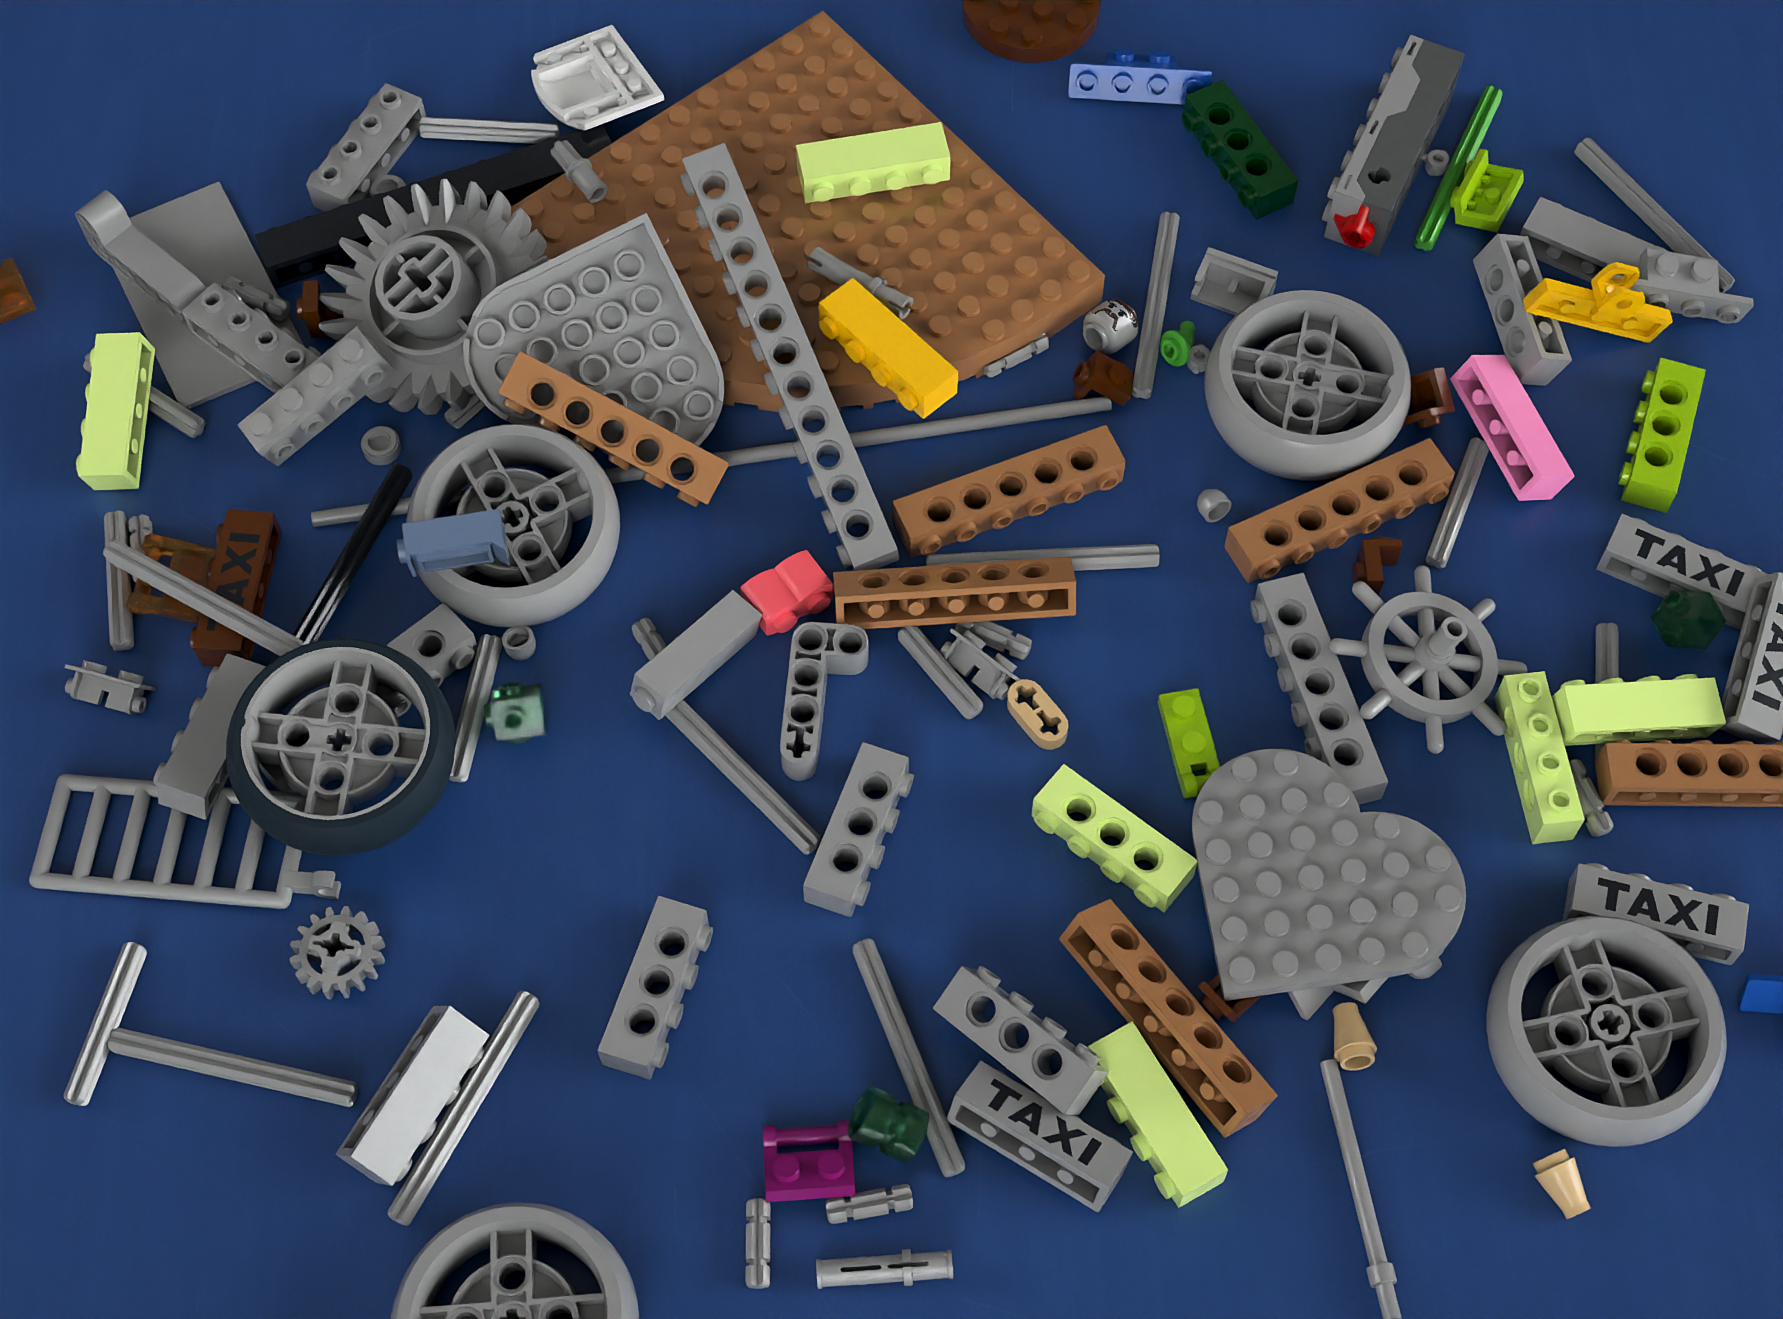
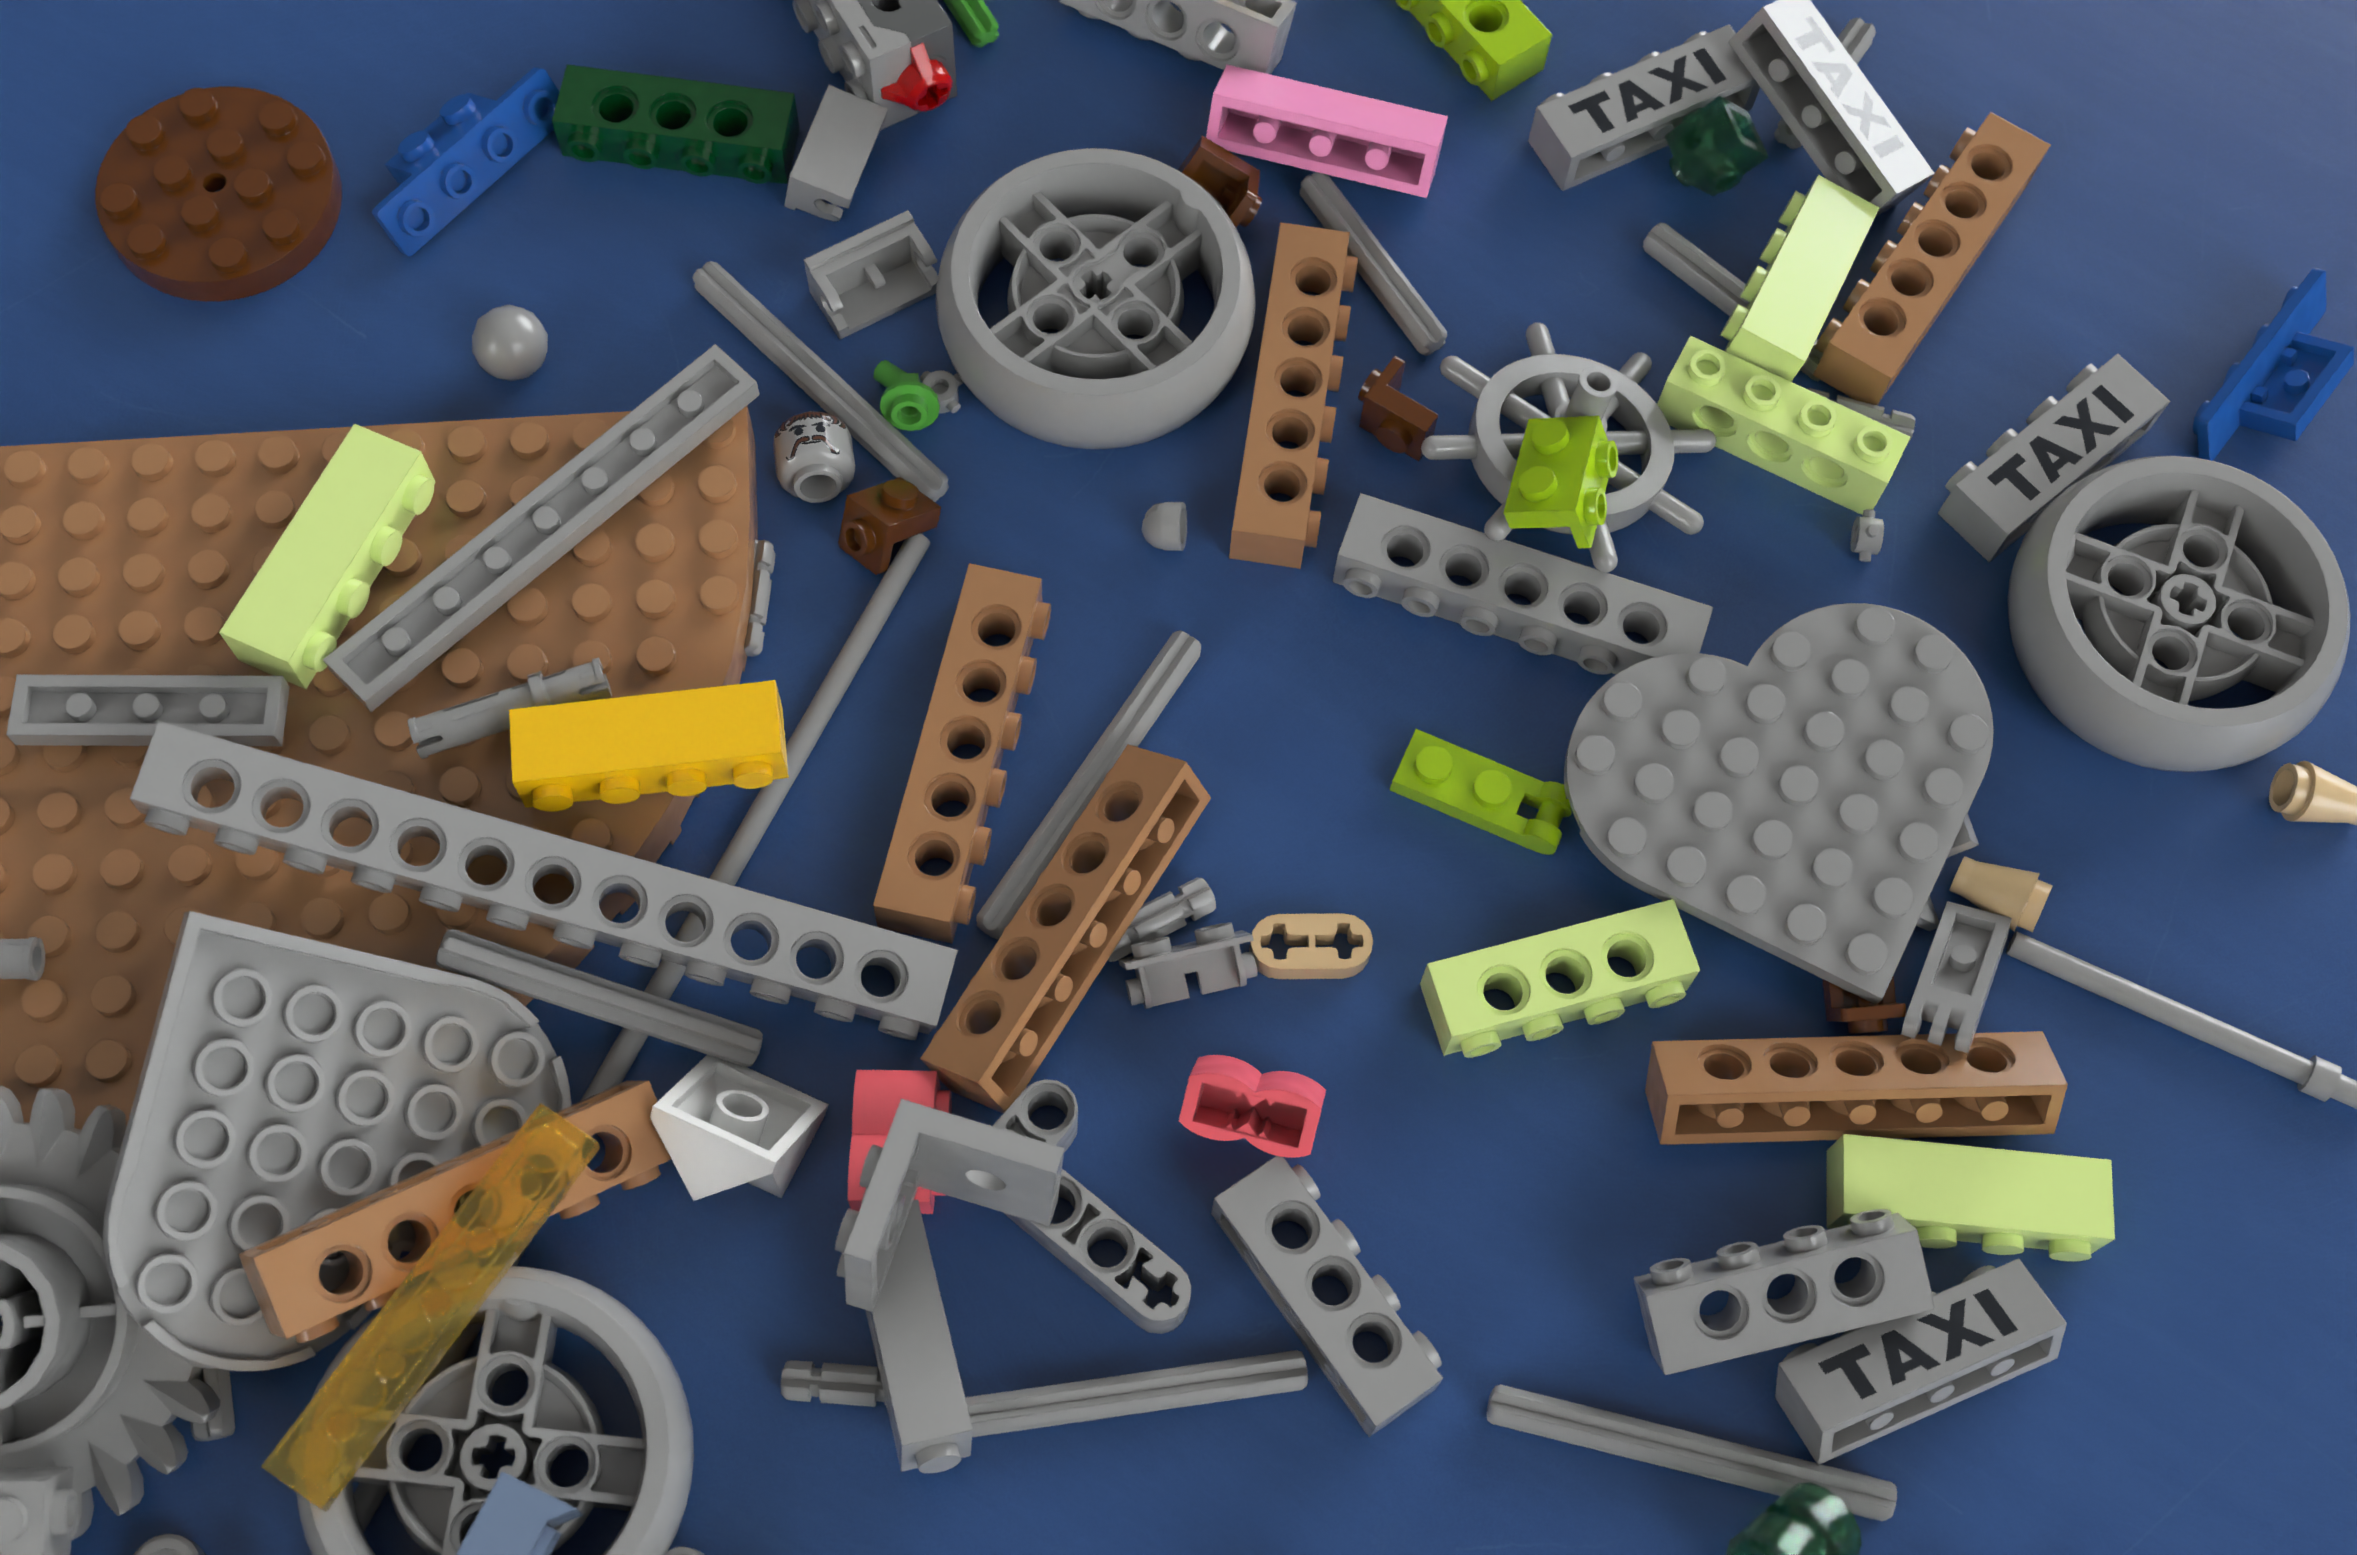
camera: 60 degrees left, 5 degrees up
light grey axle [898,626,983,720] -> none
none -> light grey plate [6,675,290,746]
none -> clear yellow plate [261,1103,600,1512]
none -> light grey plate [323,344,760,712]
none -> light grey axle [436,929,763,1067]
none -> light grey piece [472,304,548,381]
none -> white slope [650,1055,829,1201]
none -> light grey hinge [784,85,888,221]
none -> light grey bracket [835,1099,1065,1312]
none -> coral brick [1179,1055,1326,1158]
none -> lime bracket [1503,416,1618,549]
none -> light grey piece [1850,509,1884,562]
none -> light grey hinge [1901,901,2012,1053]

